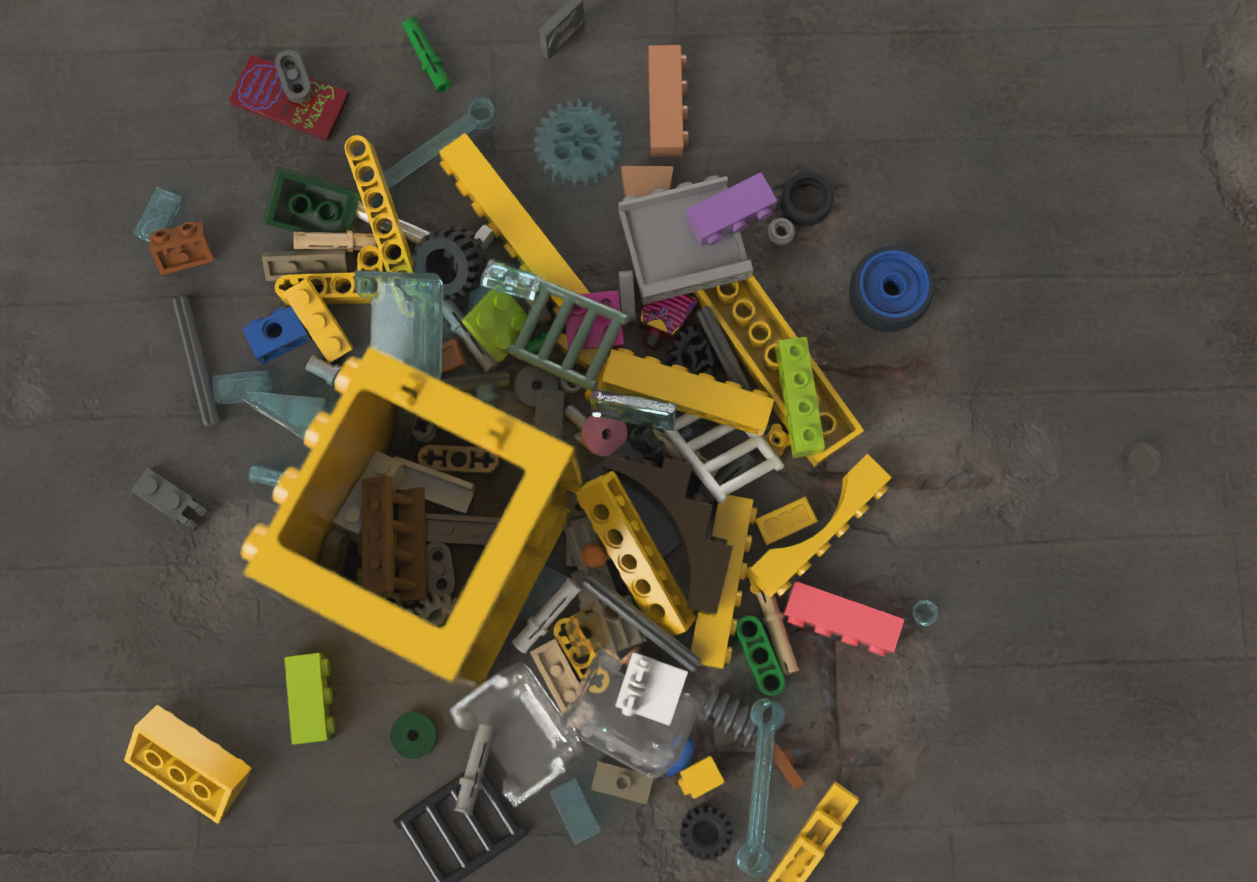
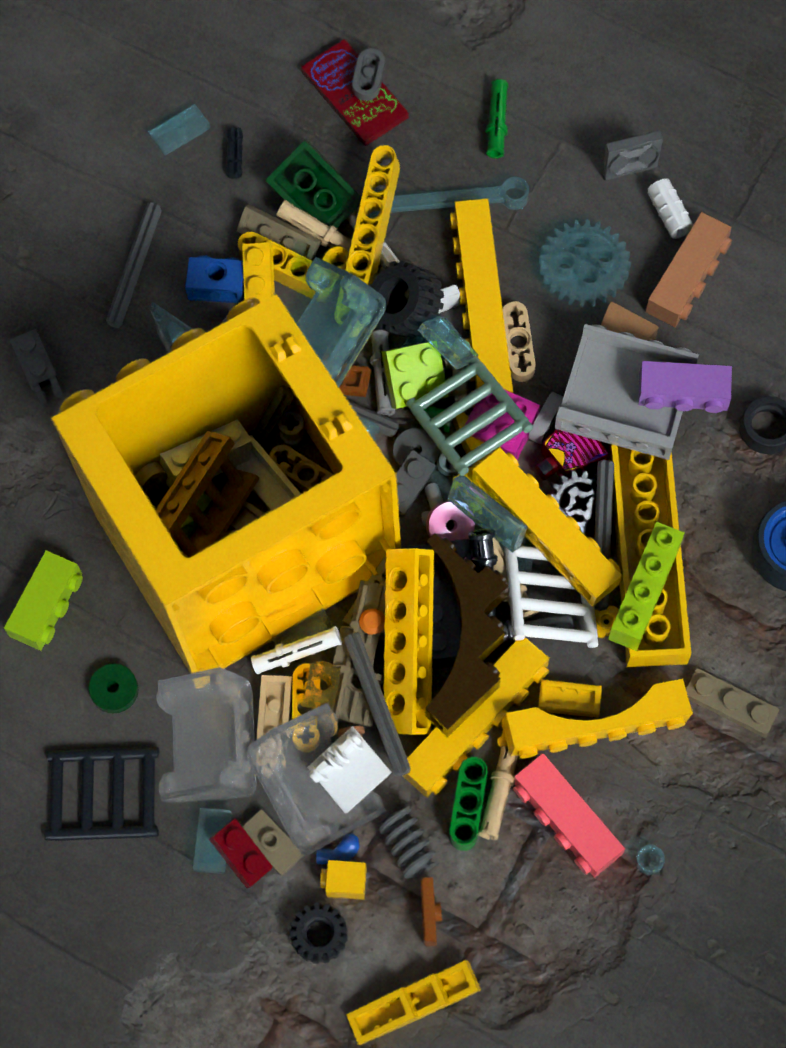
camera: 35 degrees right, 10 degrees down
dark orange bracket [149,221,214,275] -> none
clear light blue plate [212,370,272,405] -> none
light grey pin [454,724,496,815] -> none
clear light blue piece [736,699,785,877] -> none
light grey plate [768,218,795,245] -> none
none -> dark red plate [209,818,274,888]
none -> black axle [226,127,243,179]
none -> tan beam [503,301,536,382]
none -> white axle [648,179,693,239]
none -> dark tan plate [686,668,780,738]

